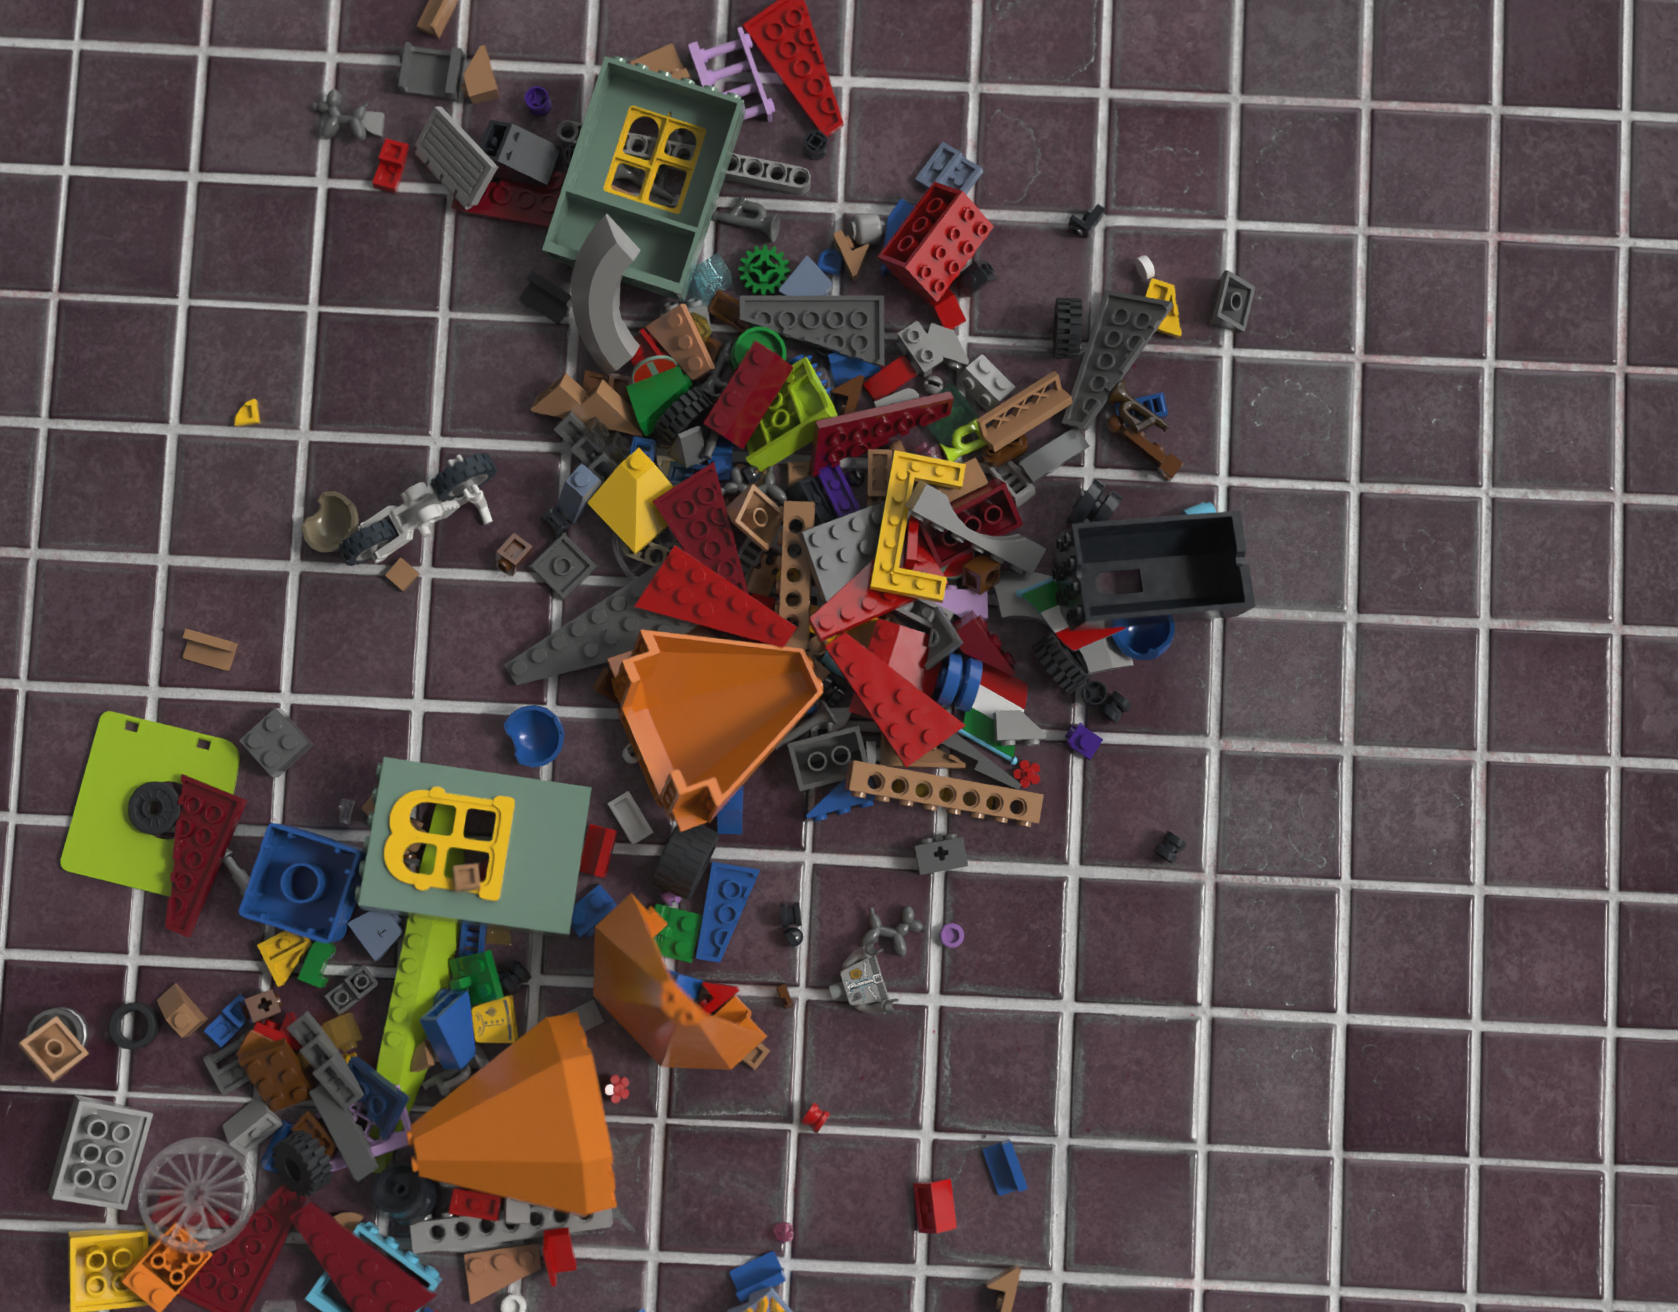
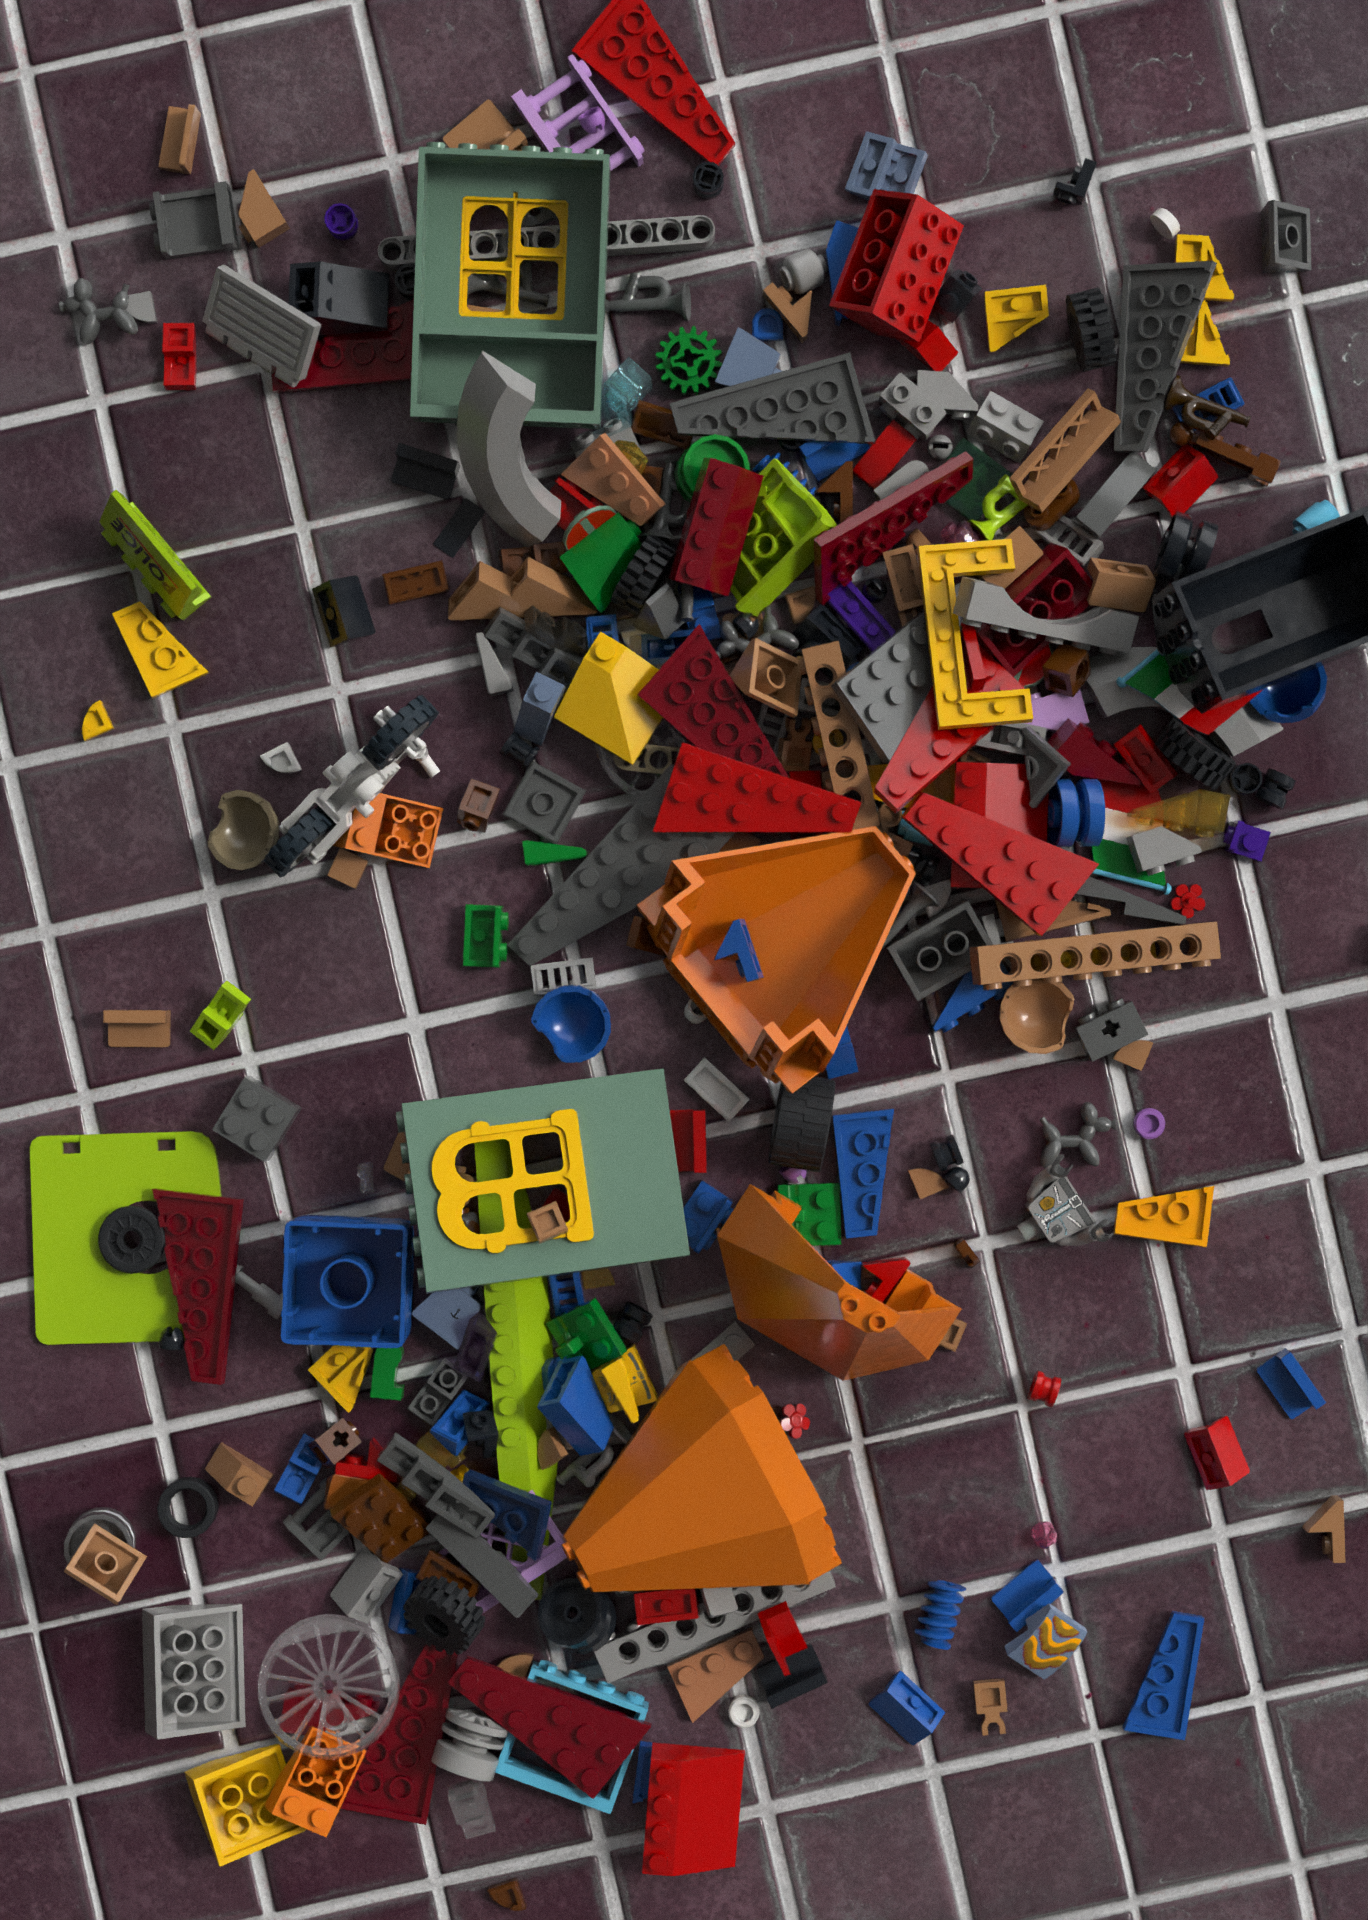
camera: 25 degrees left, 5 degrees up
none -> lime piece [99,490,211,620]
none -> yellow wing [112,601,208,699]
none -> black hinge [159,1326,184,1350]
none -> lime brick [190,981,251,1050]
none -> white tile [260,742,302,773]
none -> black panel [312,575,376,648]
none -> orange slope [332,793,443,868]
none -> reddish brown plate [382,560,450,605]
none -> blue slope [430,1389,490,1456]
none -> light grey wheel [431,1708,509,1781]
none -> black sticker [434,498,485,558]
none -> clear purple slope [453,1312,497,1382]
none -> black bracket [462,1410,498,1458]
none -> green bracket [463,904,509,968]
none -> light grey slope [475,632,514,696]
none -> green slope [522,840,588,866]
none -> light grey slope [531,957,597,996]
none -> medium lavender hinge [578,106,605,134]
none -> yellow slope [601,1356,639,1424]
none -> blue slope [714,919,764,982]
none -> black panel [756,1643,828,1709]
none -> medium nougat tile [908,1168,949,1199]
none -> blue piece [914,1580,966,1650]
none -> yellow wing [983,285,1049,352]
none -> medium nougat cylinder [999,978,1075,1054]
none -> medium nougat panel [1087,557,1156,612]
none -> medium nougat tile [1112,1040,1153,1071]
none -> light orange wing [1113,1186,1214,1248]
none -> red panel [1114,724,1178,794]
none -> clear yellow slope [1127,789,1230,838]
none -> red panel [1142,444,1218,518]
none -> yellow wing [1180,300,1230,367]

